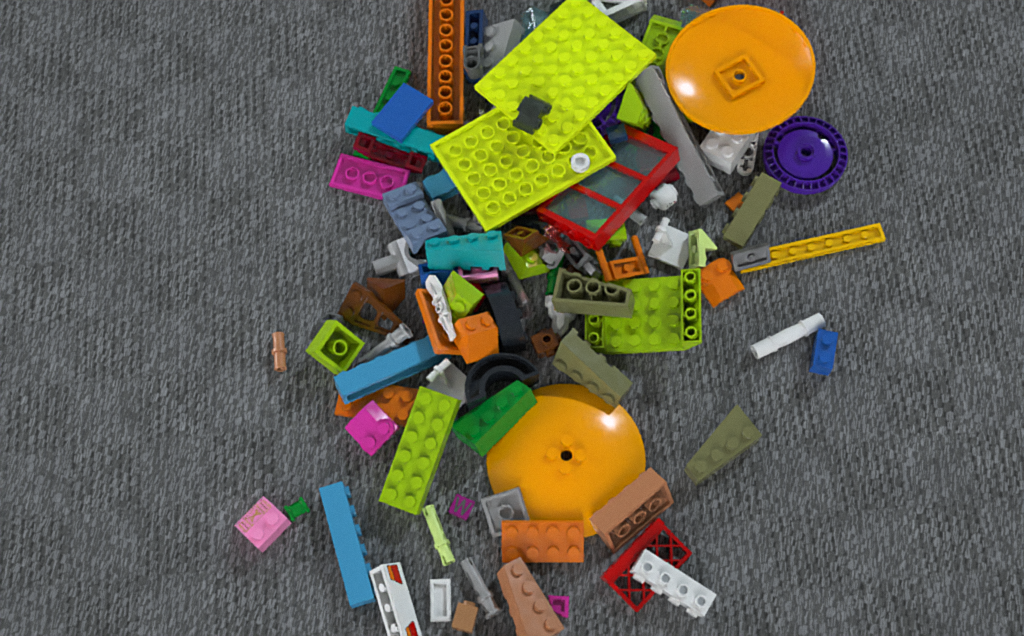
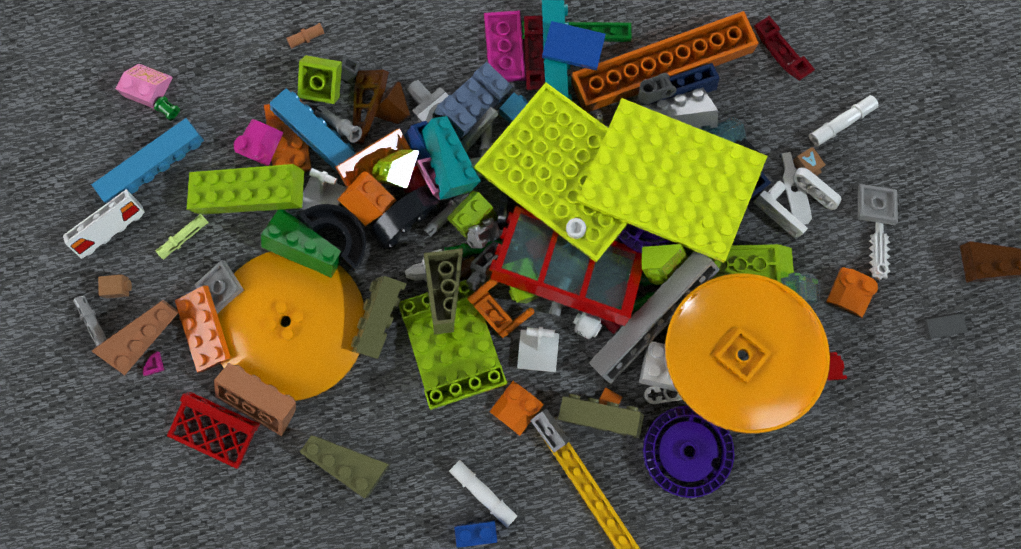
camera: 65 degrees right, 10 degrees up
white piece [425,275,457,342] -> none
white tile [430,579,451,622] -> none
magenta tile [448,494,475,521] -> none
light grey pin [460,557,503,620] -> none
reddish brown slope [503,226,551,257] -> none
pearl dark grey cylinder [513,94,552,135] -> none
reddish brown brick [531,328,561,359] -> none
clear red plate [543,223,571,254] -> none
dark blue tile [606,123,628,145] -> none
white brick [629,549,717,618] -> none
yellowish green slope [688,229,717,269] -> none

